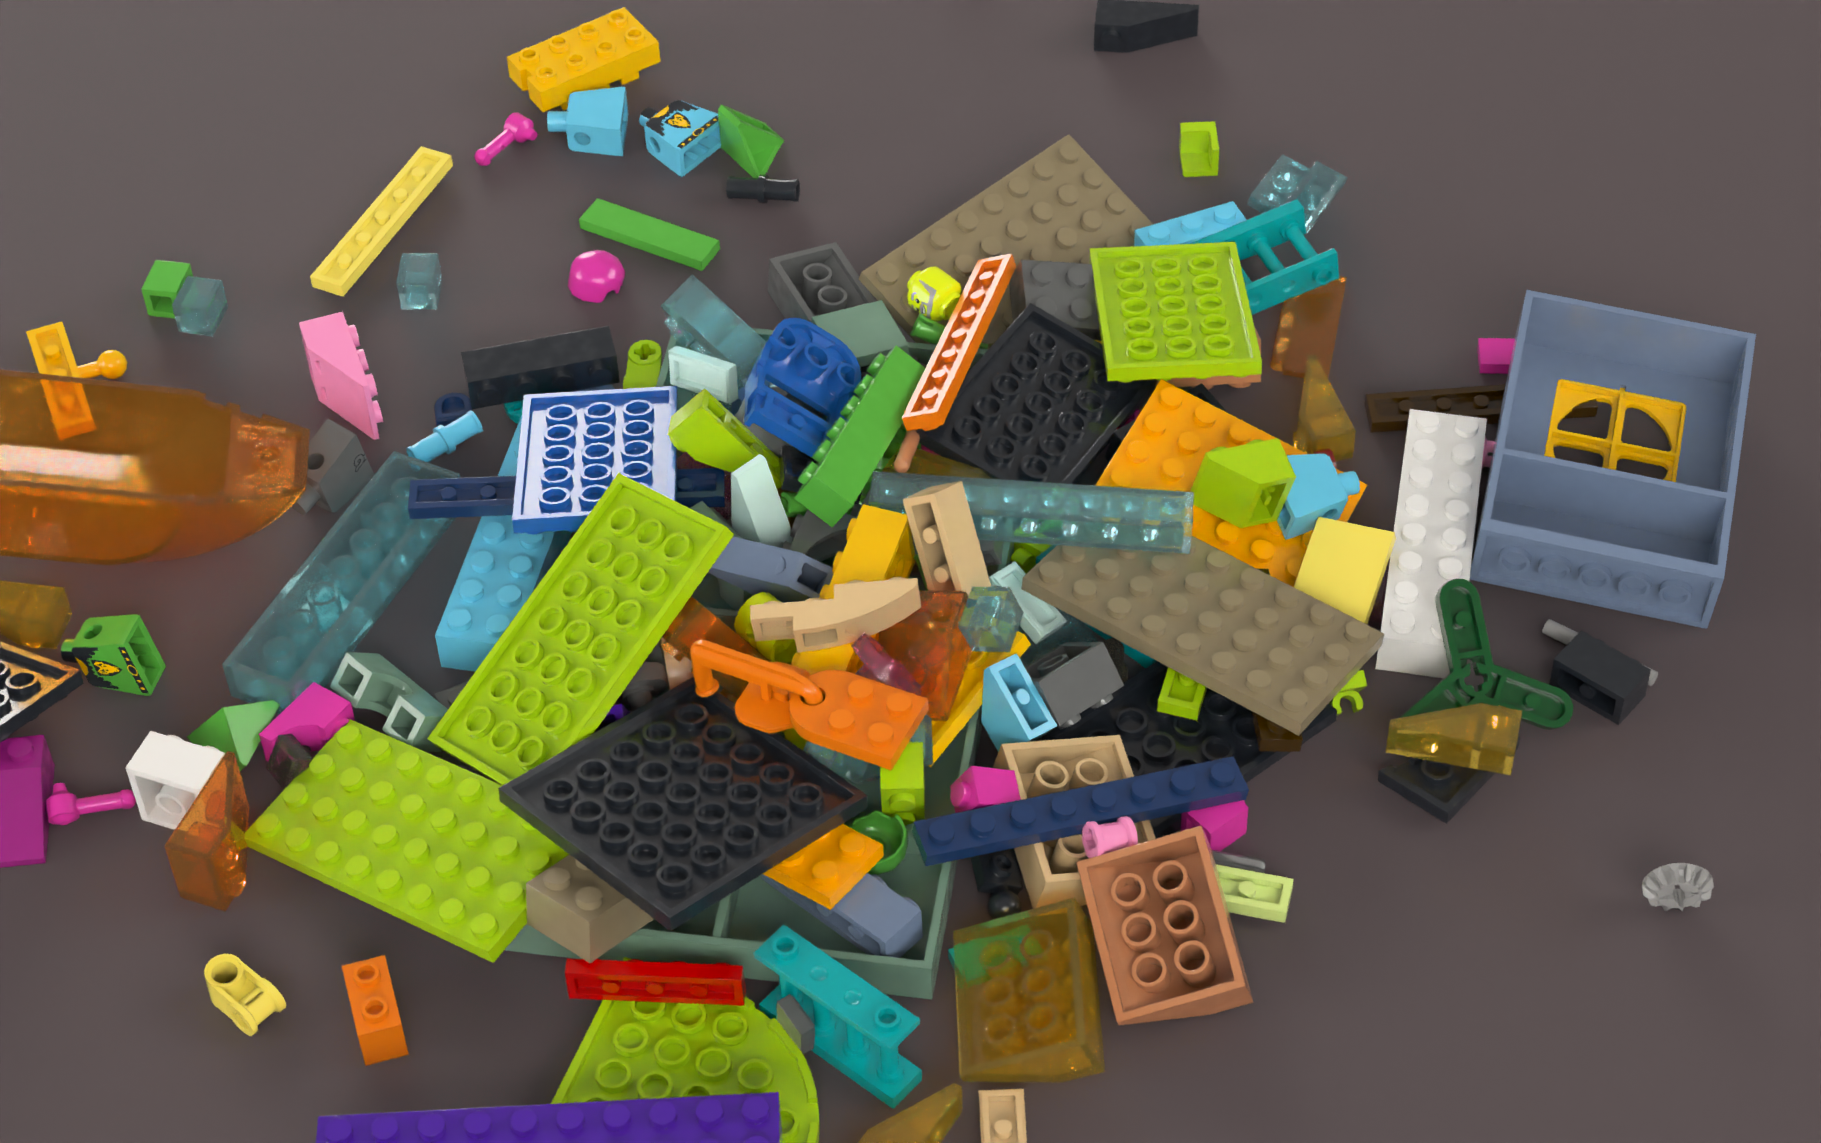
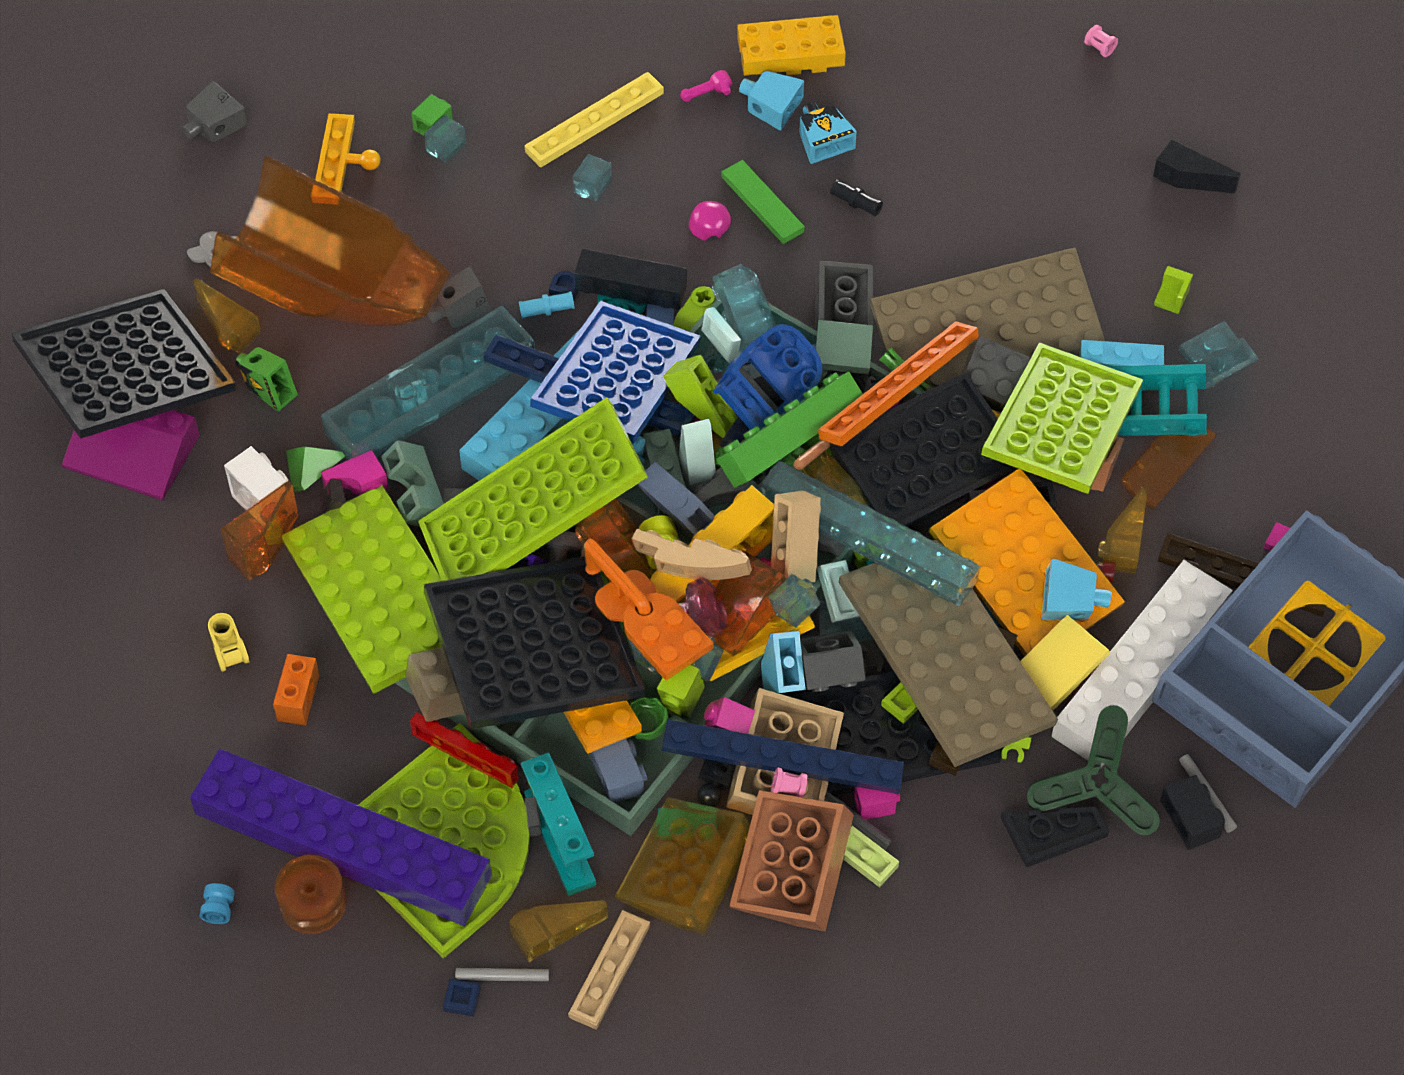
camera: 25 degrees right, 10 degrees up
dark pink piece [45,783,136,825] -> none
bright pink slope [299,312,383,440] -> none
bright green slope [718,104,785,178] -> none
neon yellow head [907,266,962,322] -> none
lime slope [1188,438,1296,528] -> none
clear yellow slope [1386,703,1522,775] -> none
light grey gear [1642,863,1714,911] -> none

